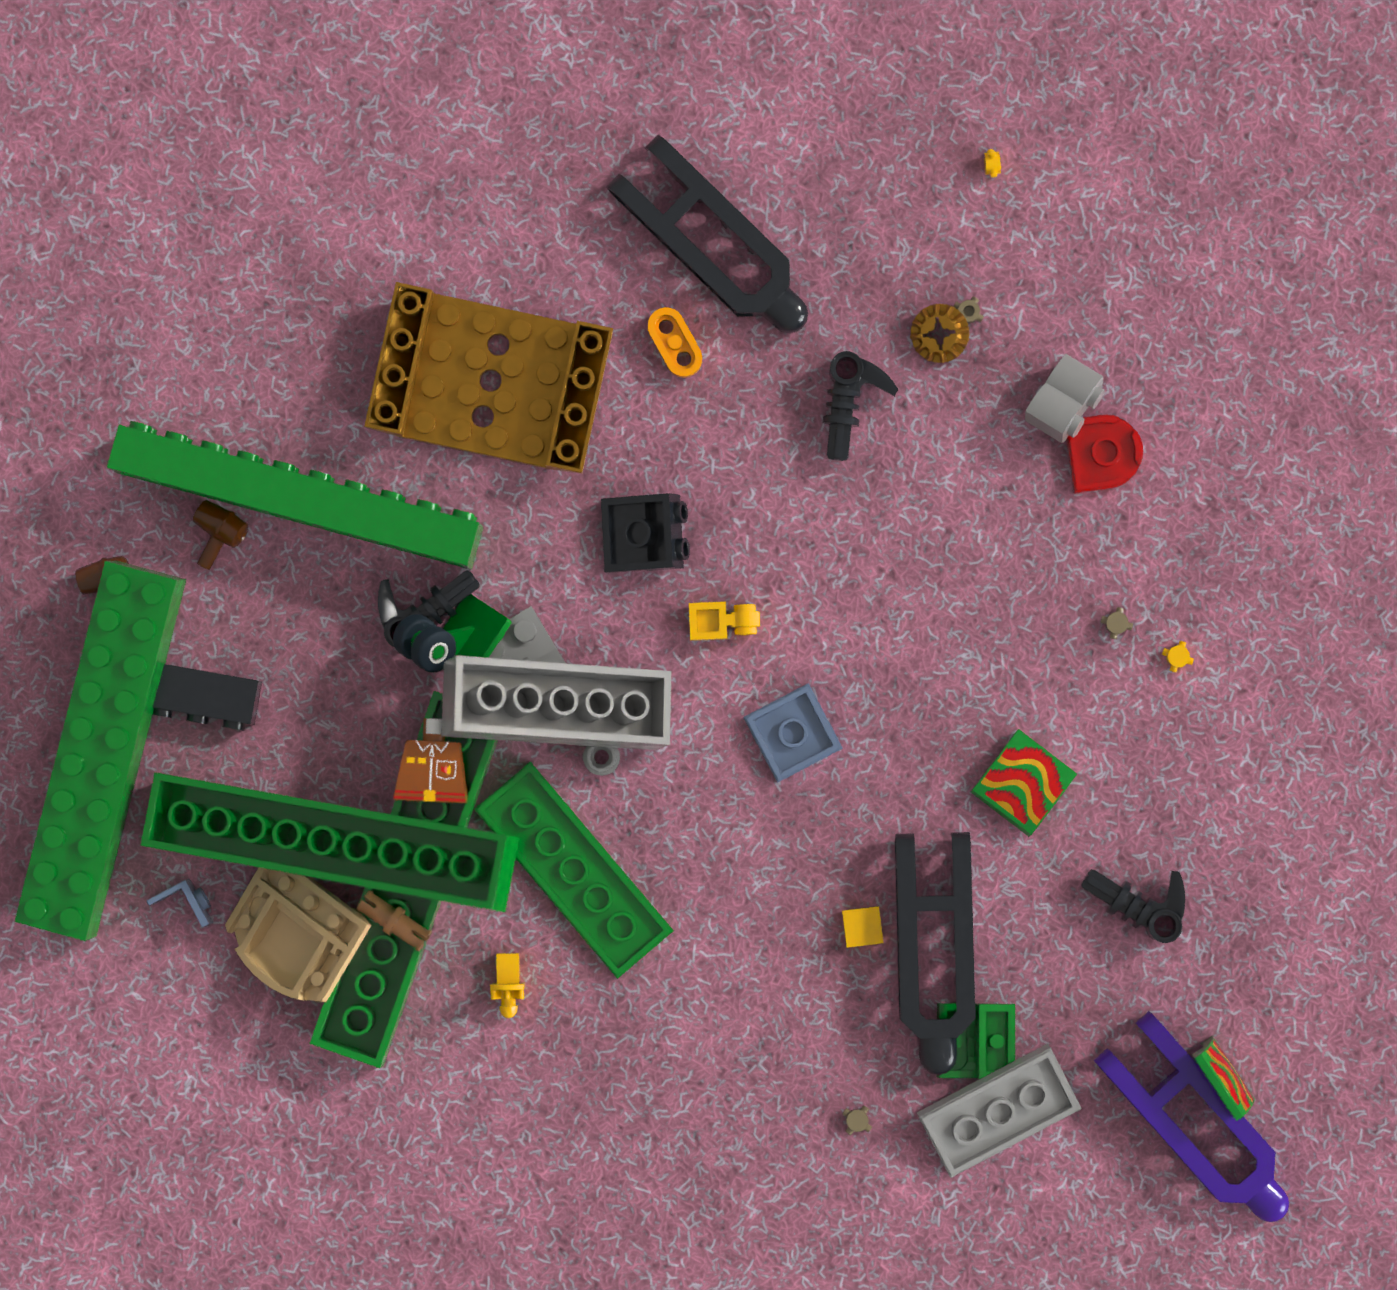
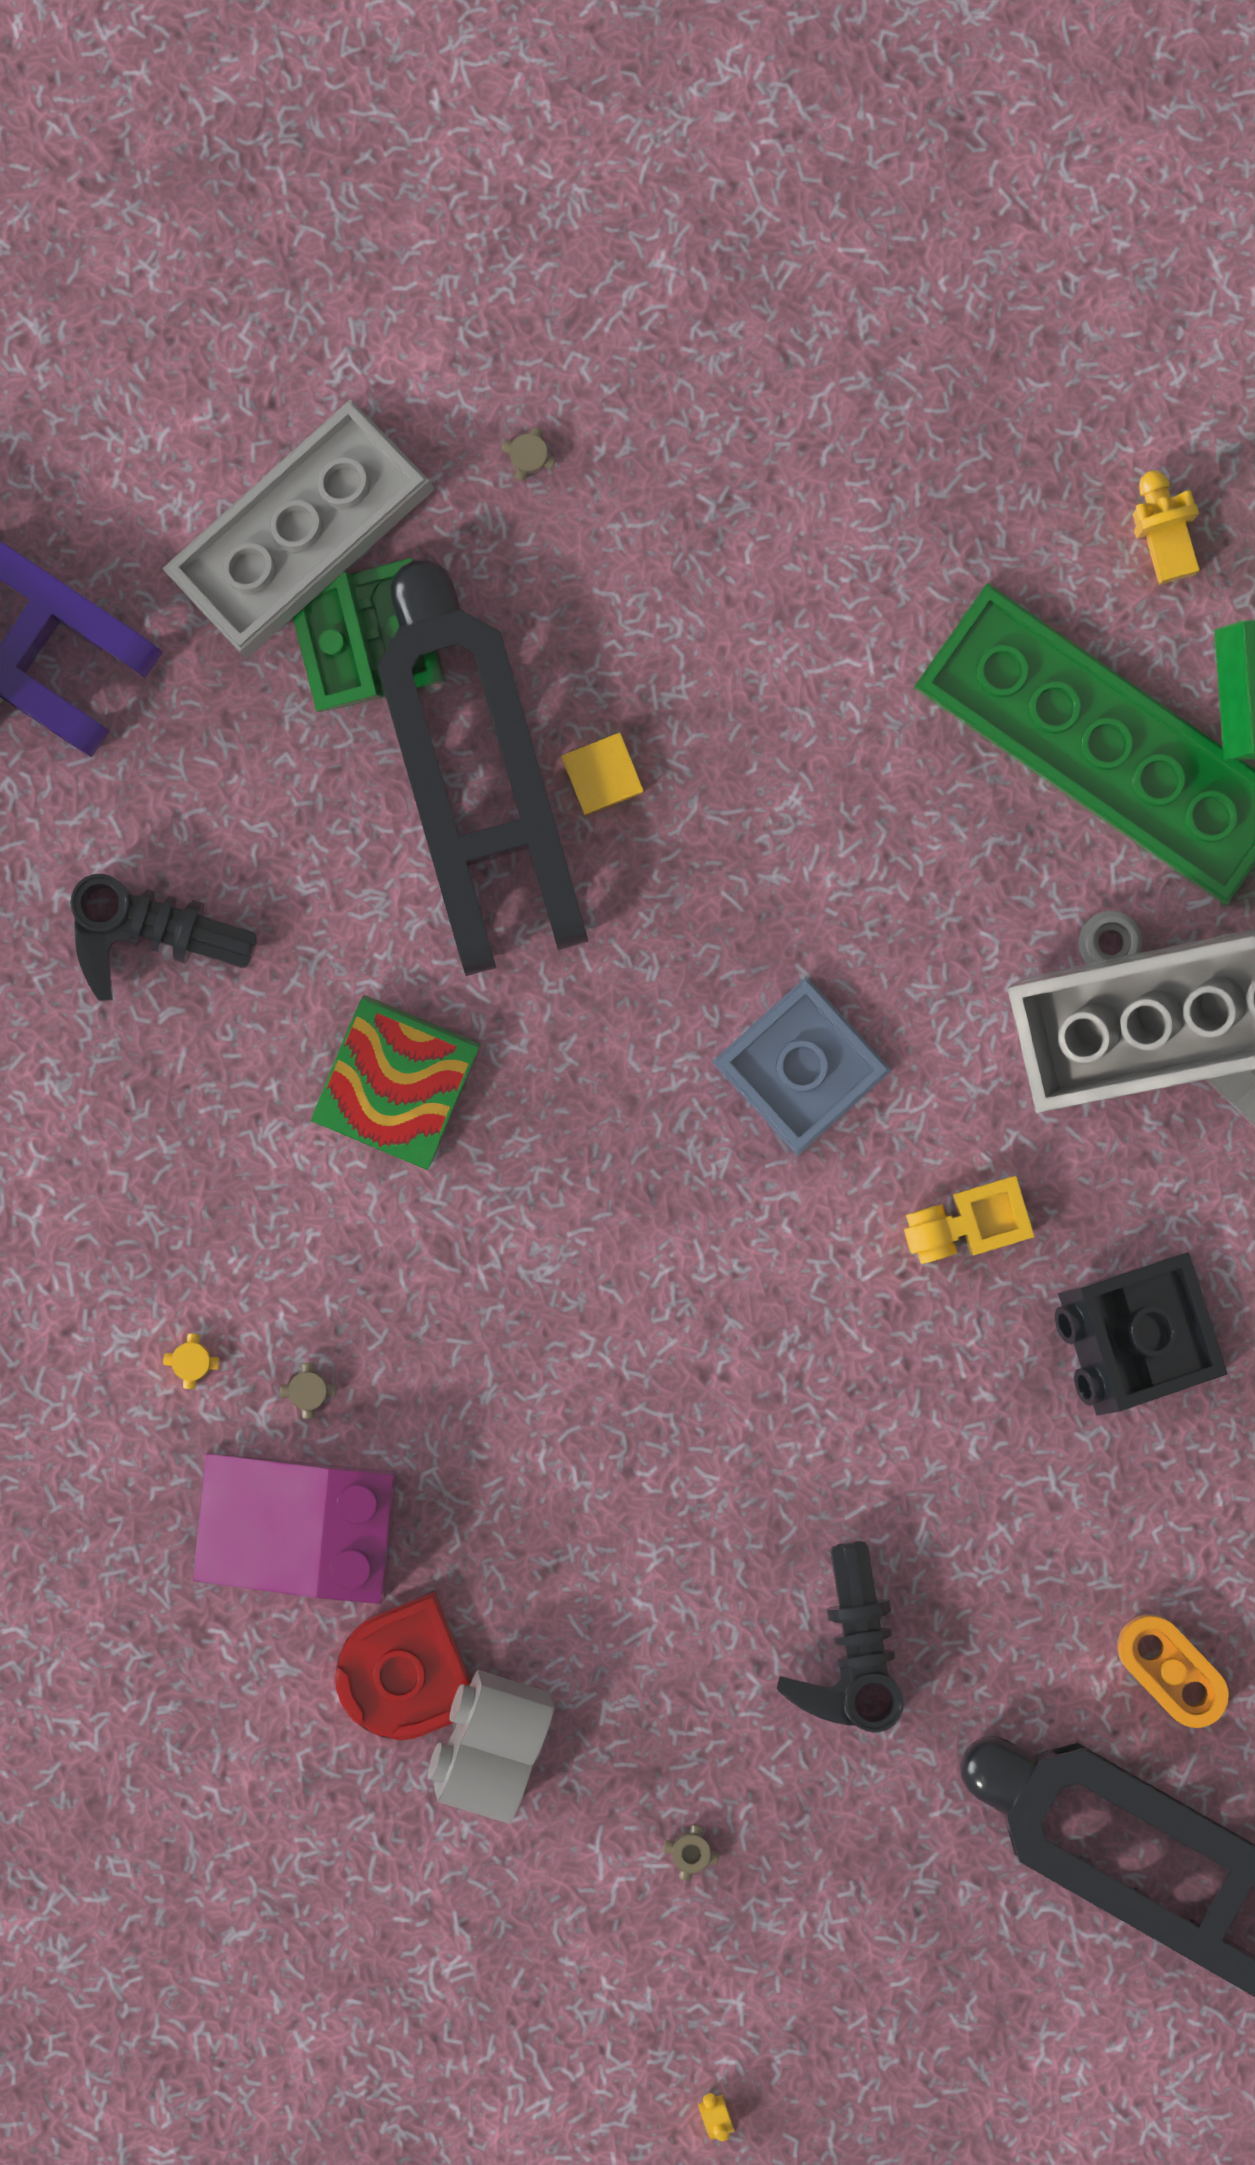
camera: 160 degrees right, 0 degrees up
pearl gold gear [910,304,969,363] -> none
none -> magenta slope [193,1453,397,1604]

